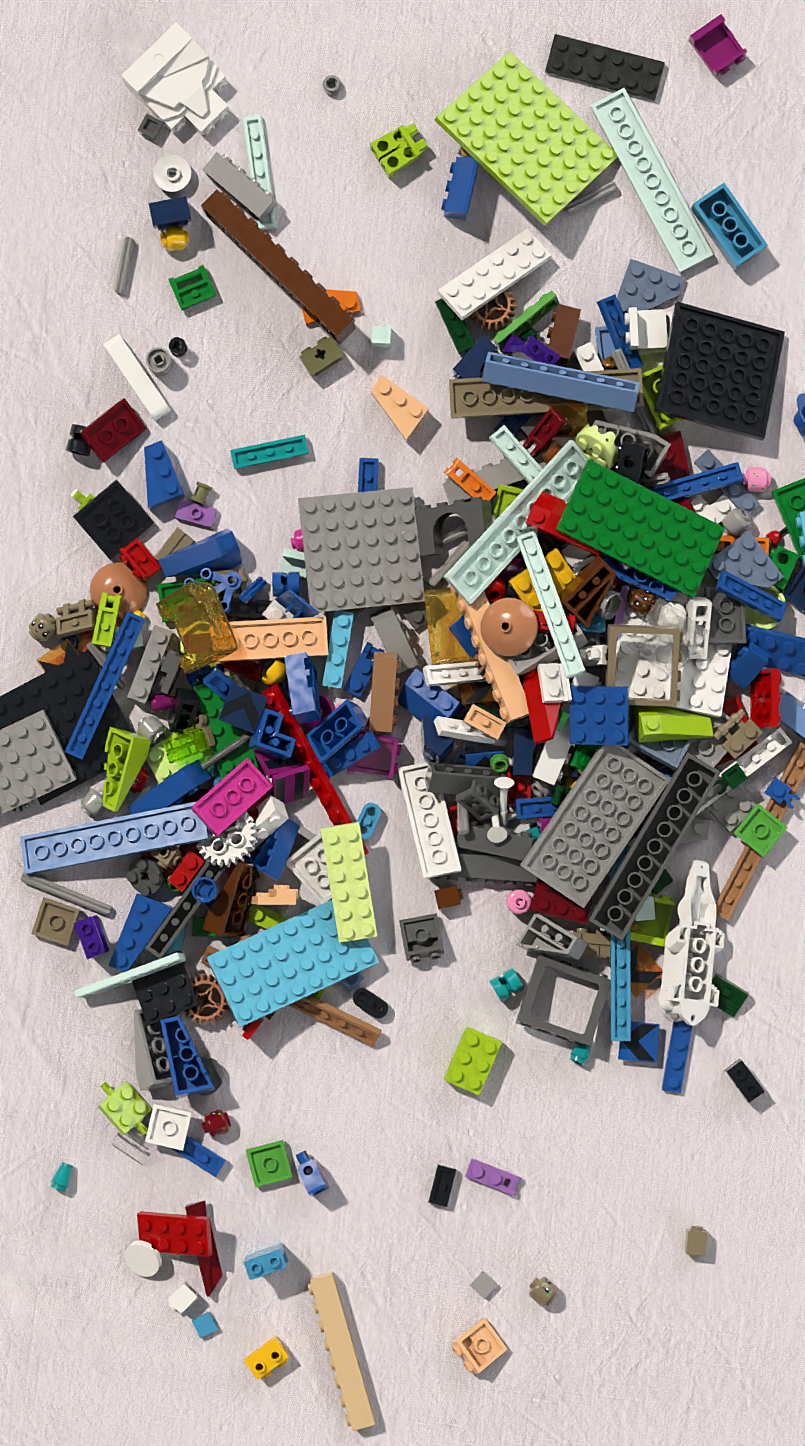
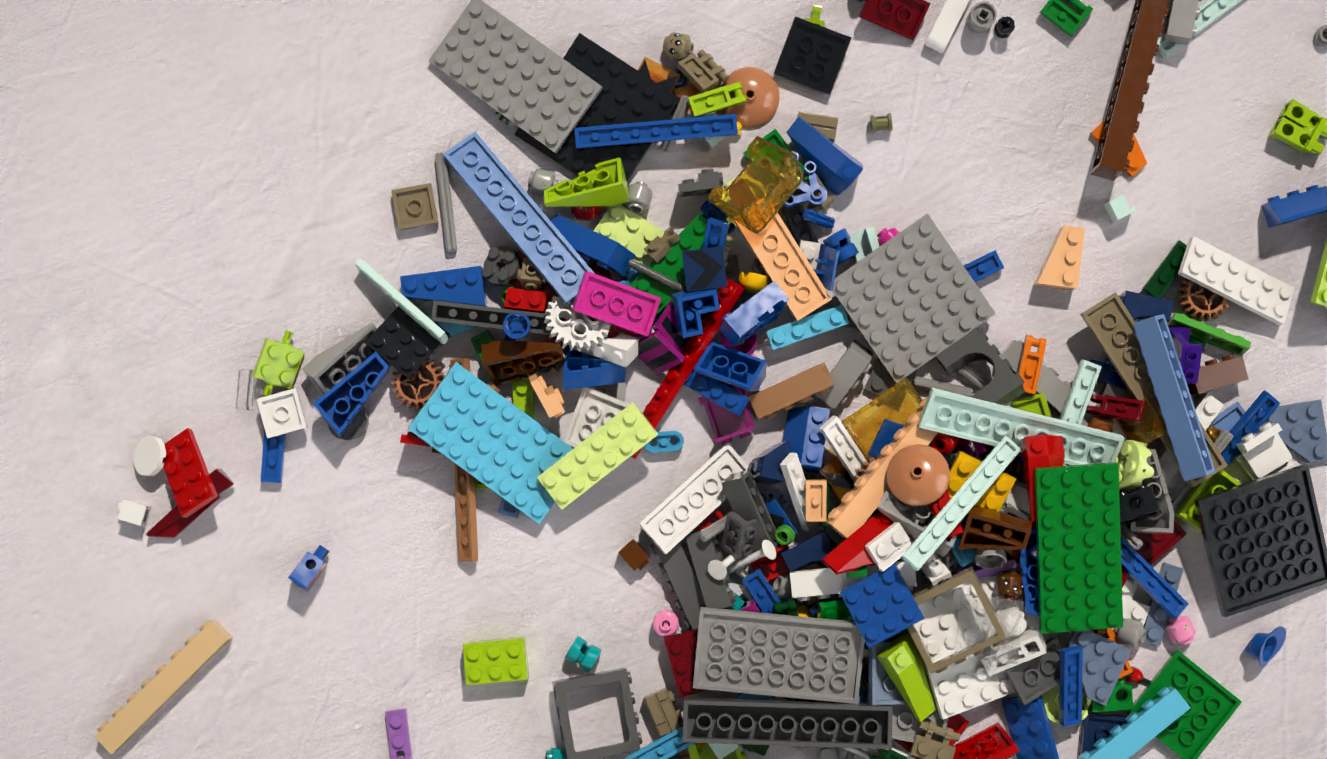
camera: 65 degrees right, 0 degrees up
teal cone [50,1162,73,1192] -> none
dark purple panel [74,915,110,959] -> none
red bracket [119,538,161,582] -> none
light grey brick [127,625,174,704] -> none
blue wedge [144,440,185,510] -> none
magenta cone [149,694,174,713] -> none
clear neon green brick [163,726,209,763] -> none
black brick [167,688,199,735] -> none
medium lavender plate [175,499,217,528] -> none
dark azure tile [192,1311,218,1338] -> none
dark red head [201,1109,231,1138] -> none
clear red plate [223,660,265,681] -> none
teal plate [230,434,309,470] -> none
dark azure panel [244,1243,288,1280] -> none
yellow brick [244,1335,289,1380] -> none
bright green plate [246,1139,293,1188] -> none
olive brick [299,336,344,378] -> none
blue plate [343,642,385,698] -> none
black plate [353,988,388,1018] -> none
dark grey plate [399,913,444,963] -> none
black plate [428,1164,457,1207] -> none
light grey wedge [516,912,589,960] -> none
blue brick [727,641,769,689] -> none

